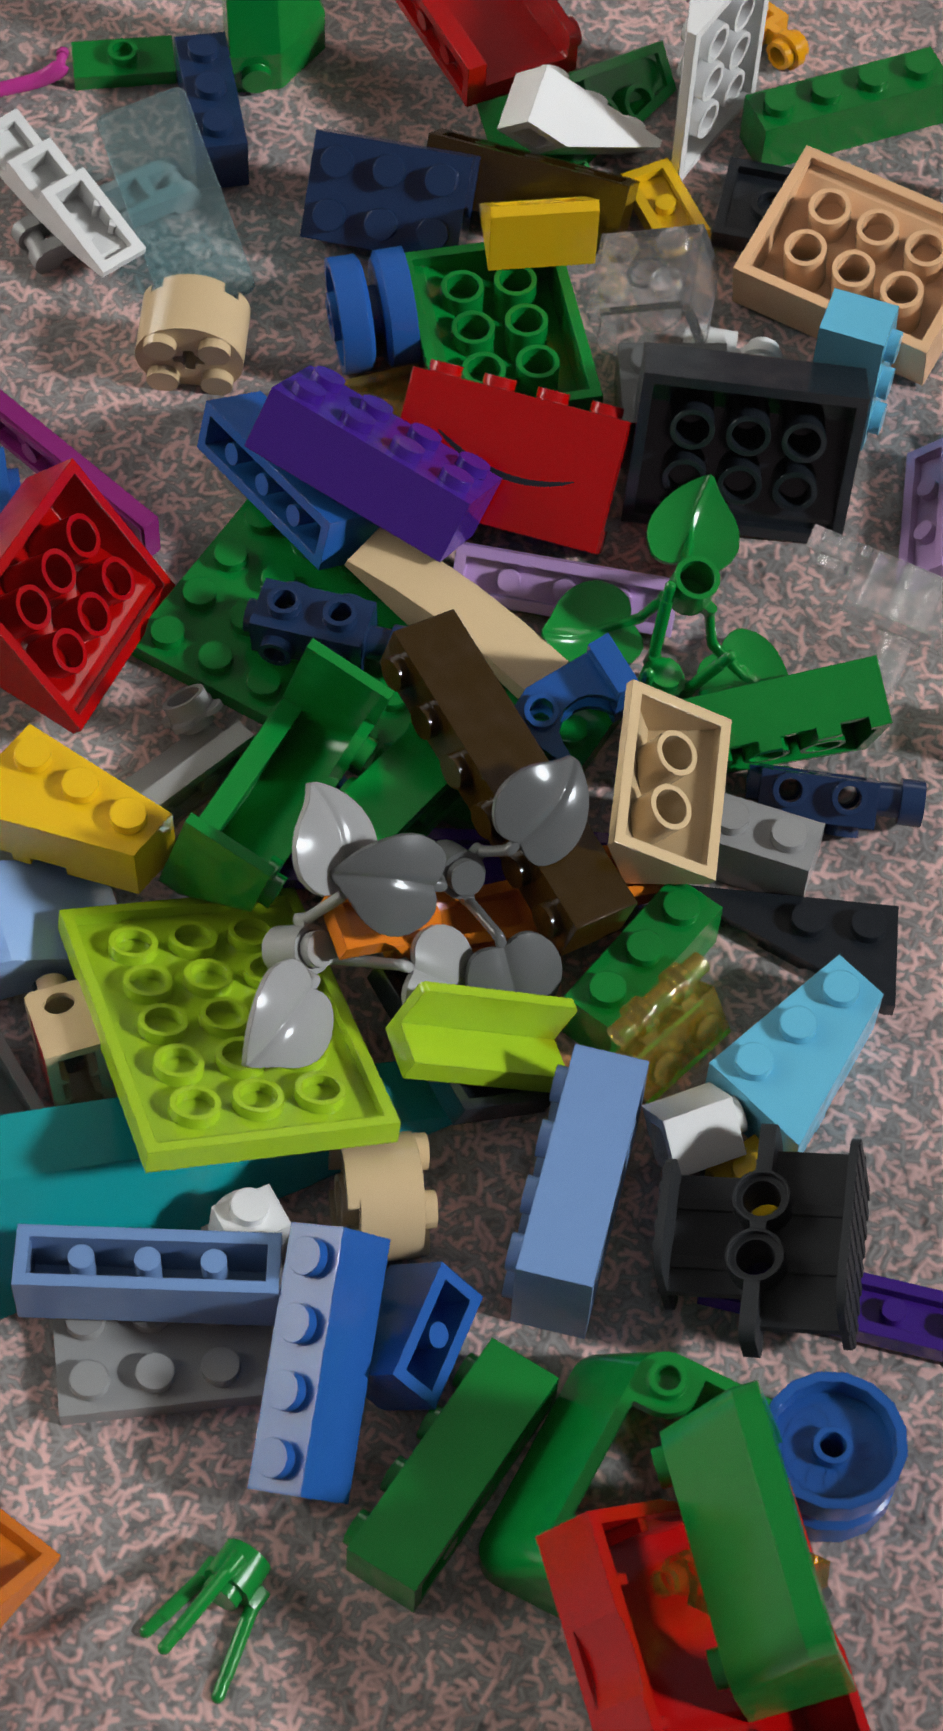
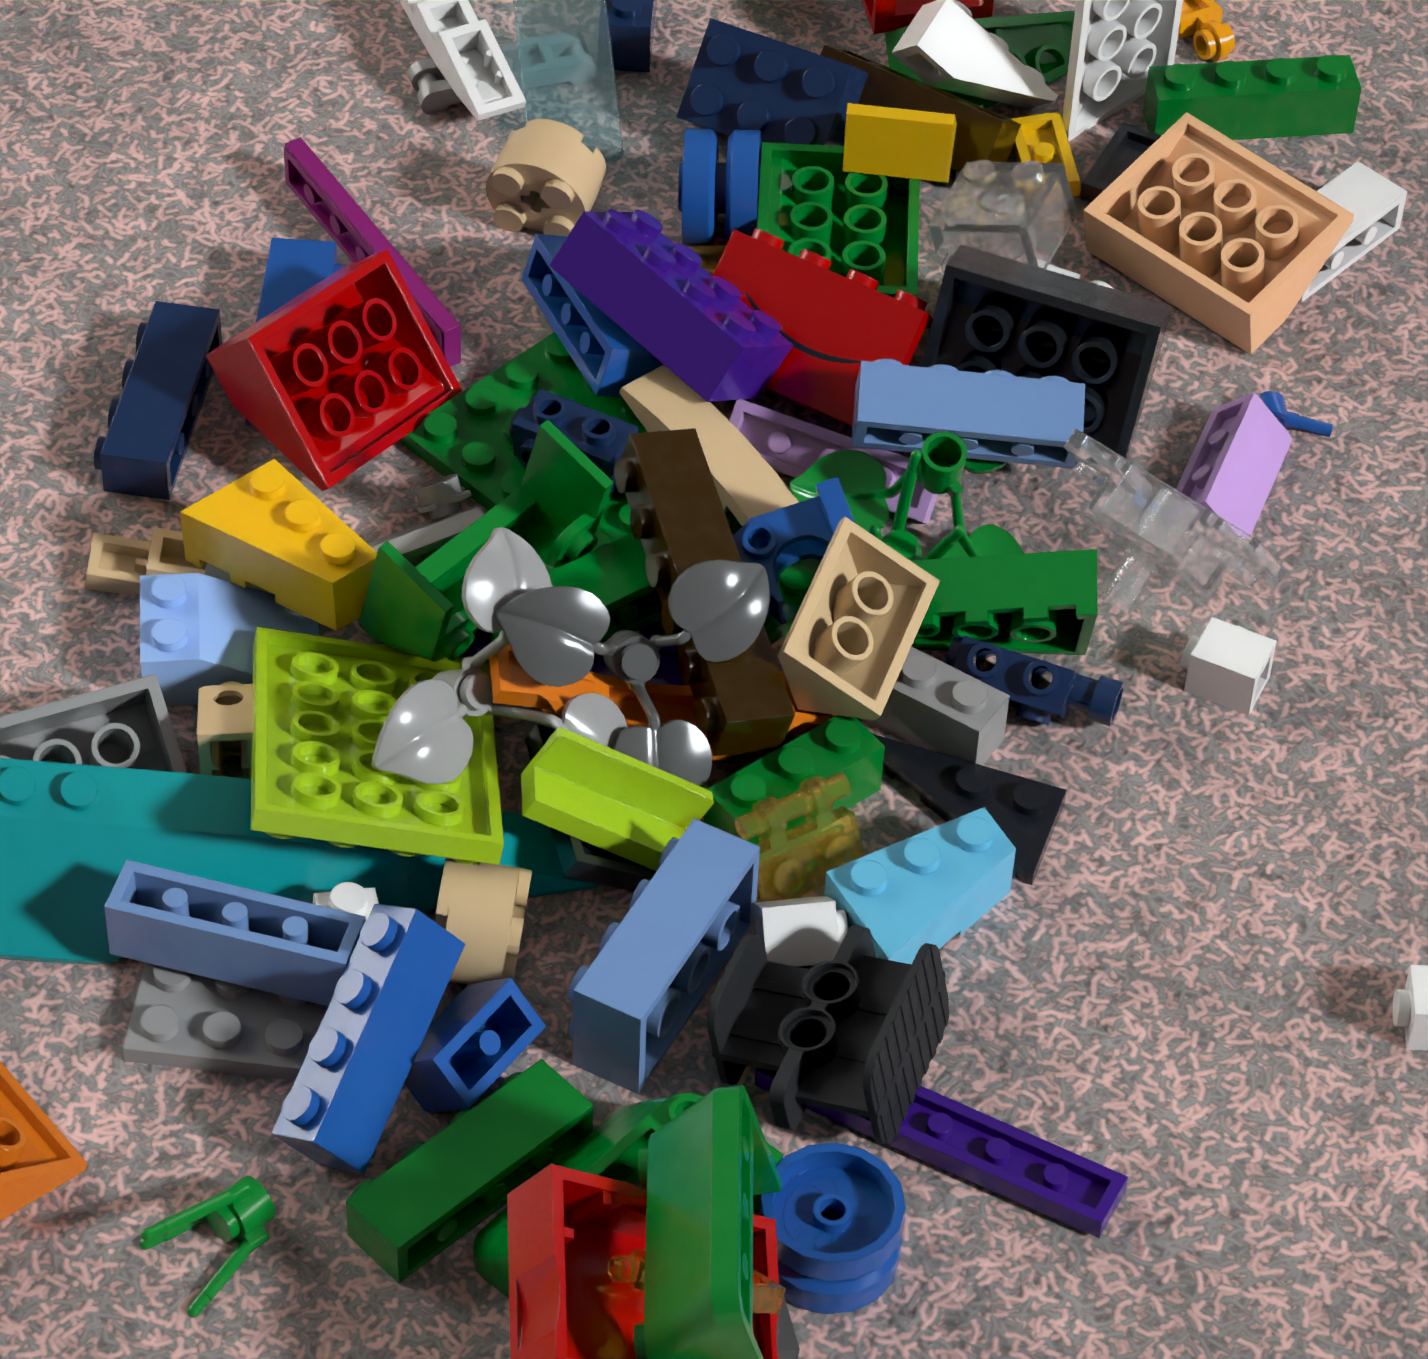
camera: 15 degrees right, 10 degrees down
medium azure wedge [813,288,904,451] -> none
none -> medium blue brick [851,359,1085,469]

